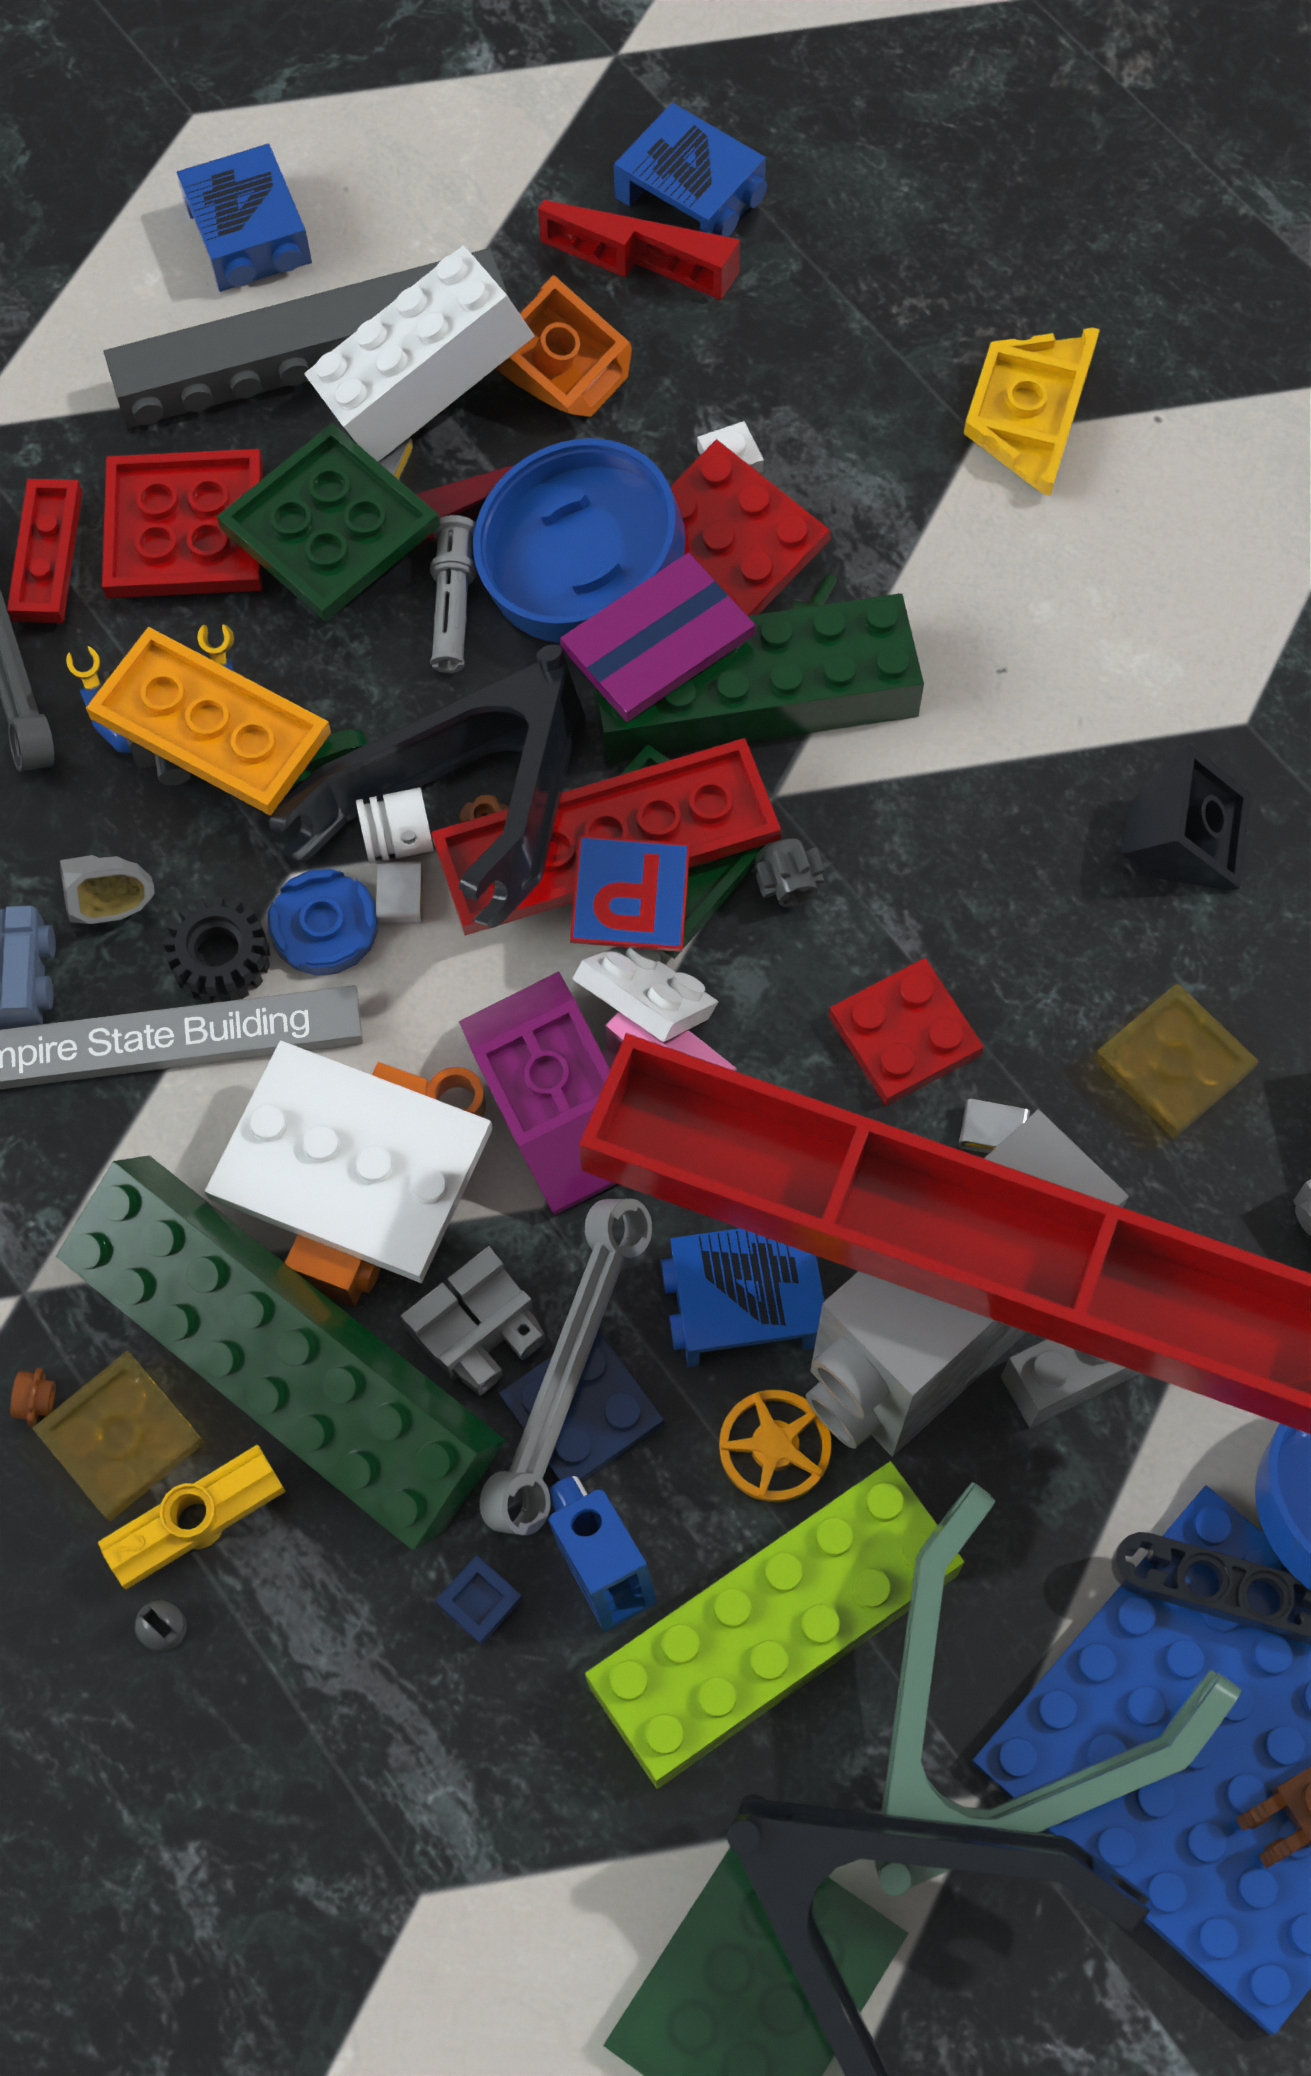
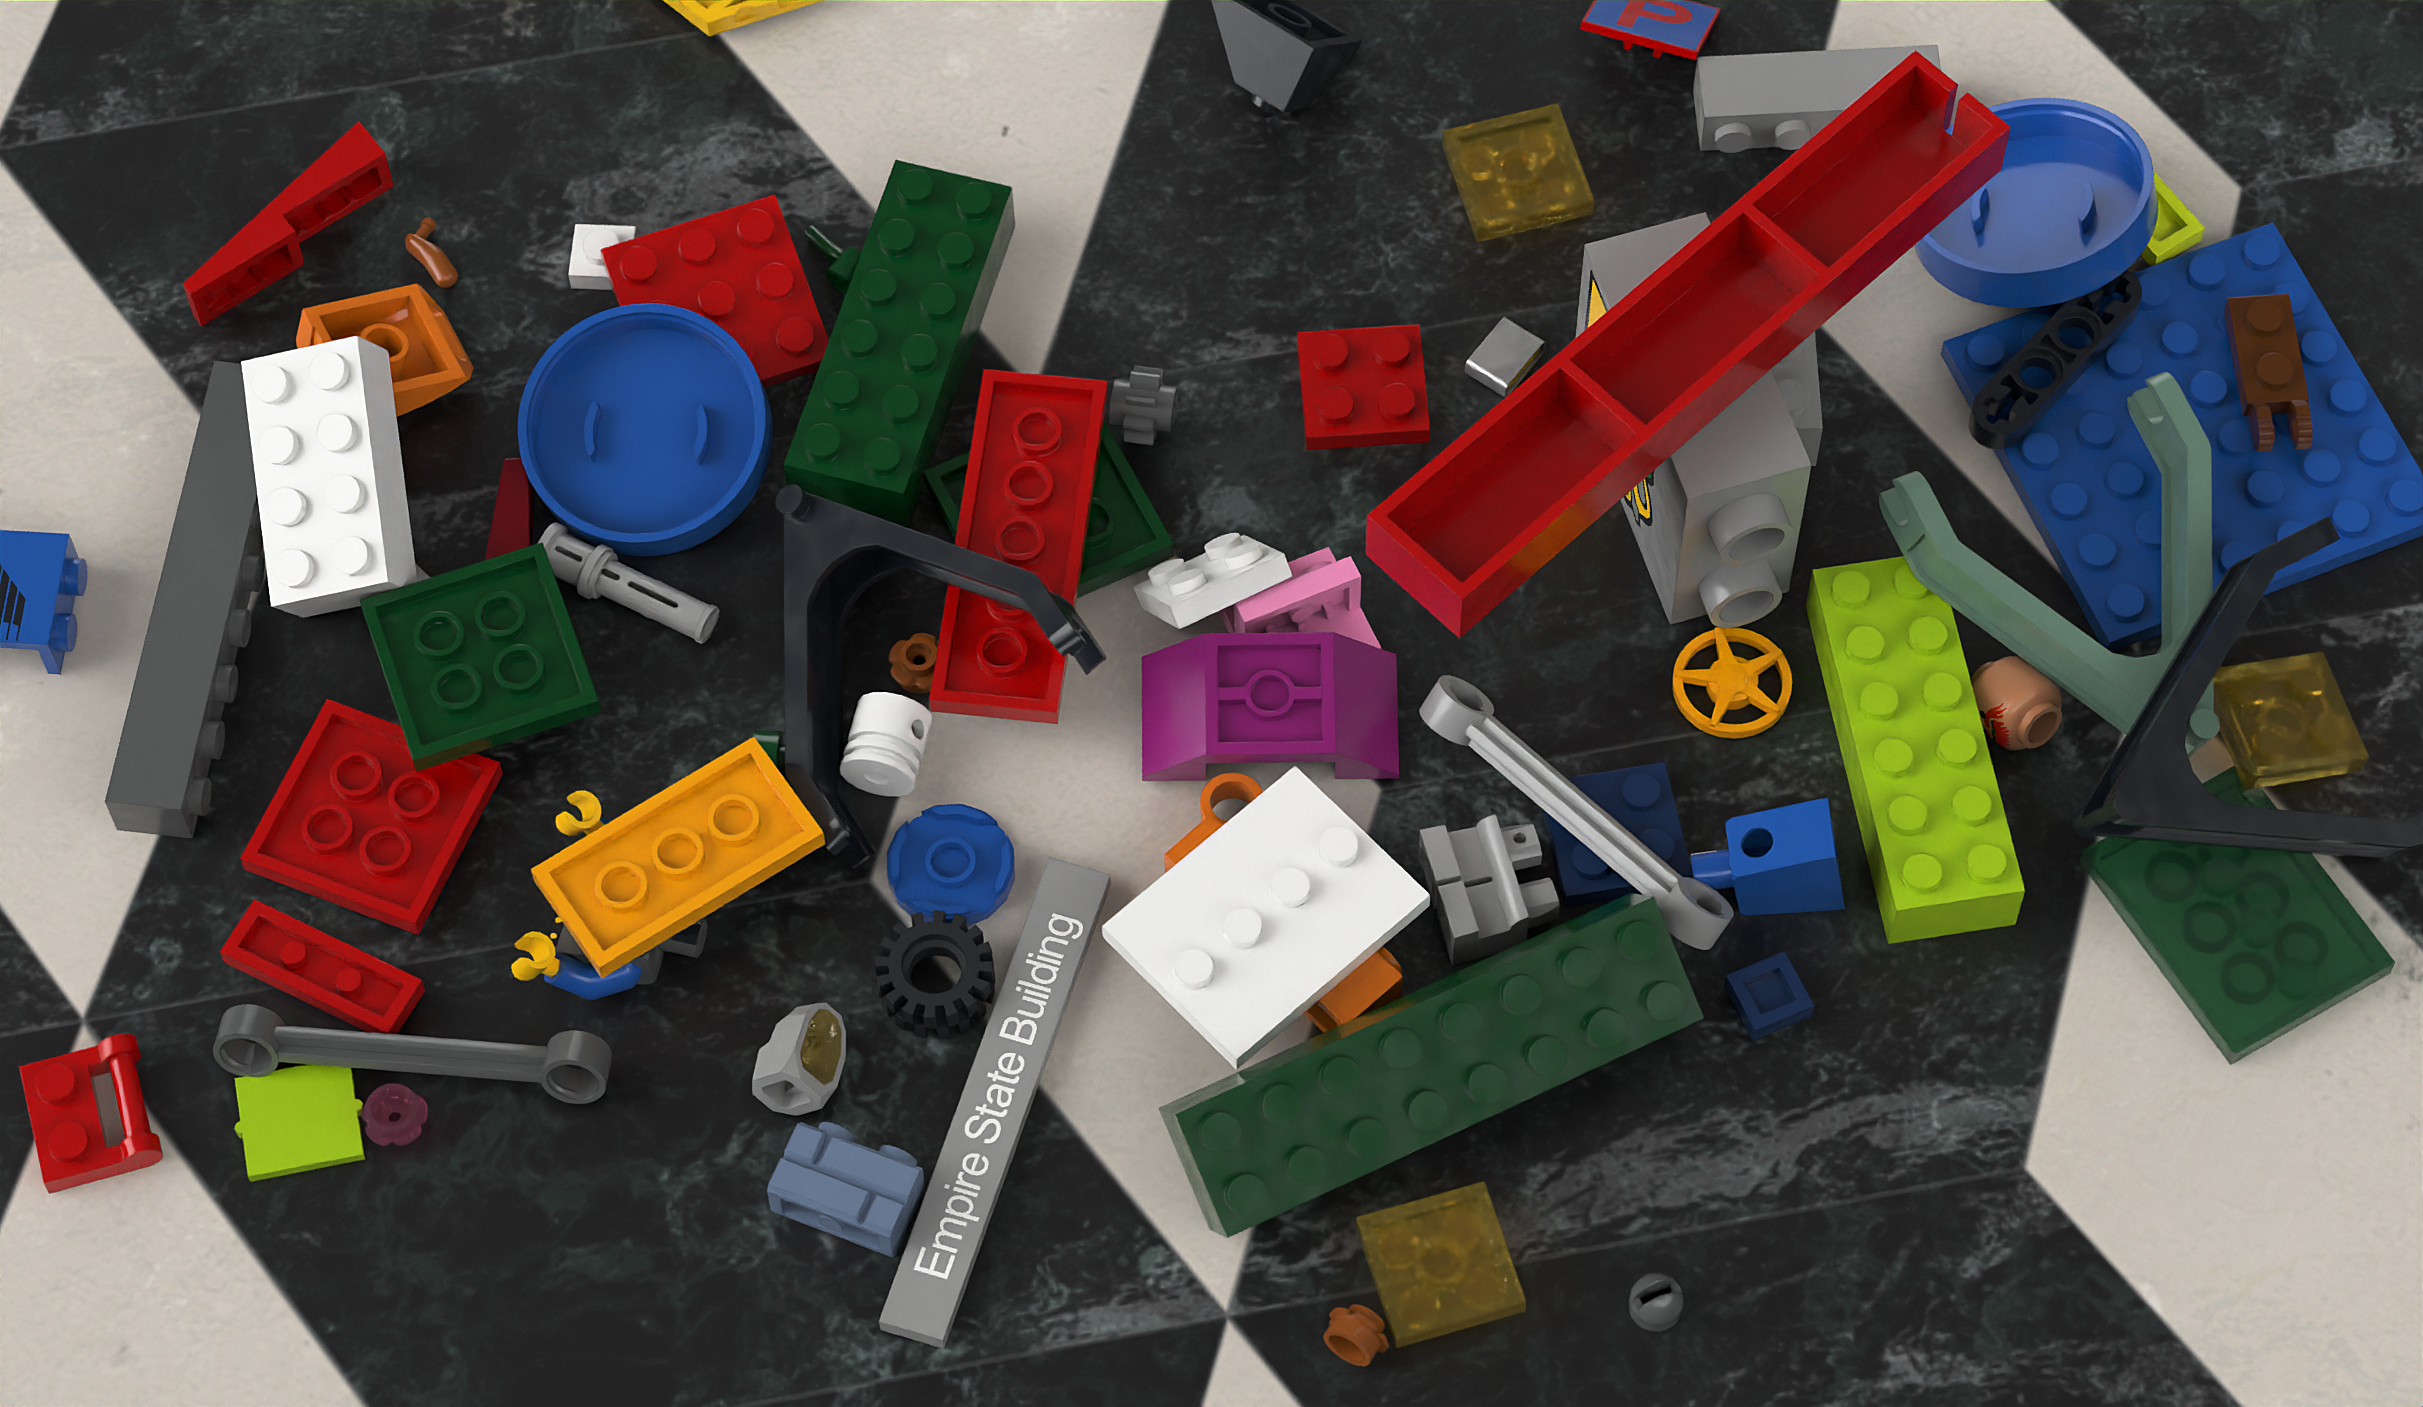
camera: 65 degrees left, 5 degrees down
yellow piece [98,1444,286,1590] -> none
flat silver piece [376,861,423,923] -> none
magenta tile [560,552,755,722] -> none
blue piece [570,835,690,952] -> none
blue panel [614,103,768,237] -> none
blue panel [660,1228,825,1367] -> none
none -> dark orange piece [405,217,459,289]
none -> nougat head [1971,655,2062,751]
none -> clear yellow plate [2213,651,2369,790]

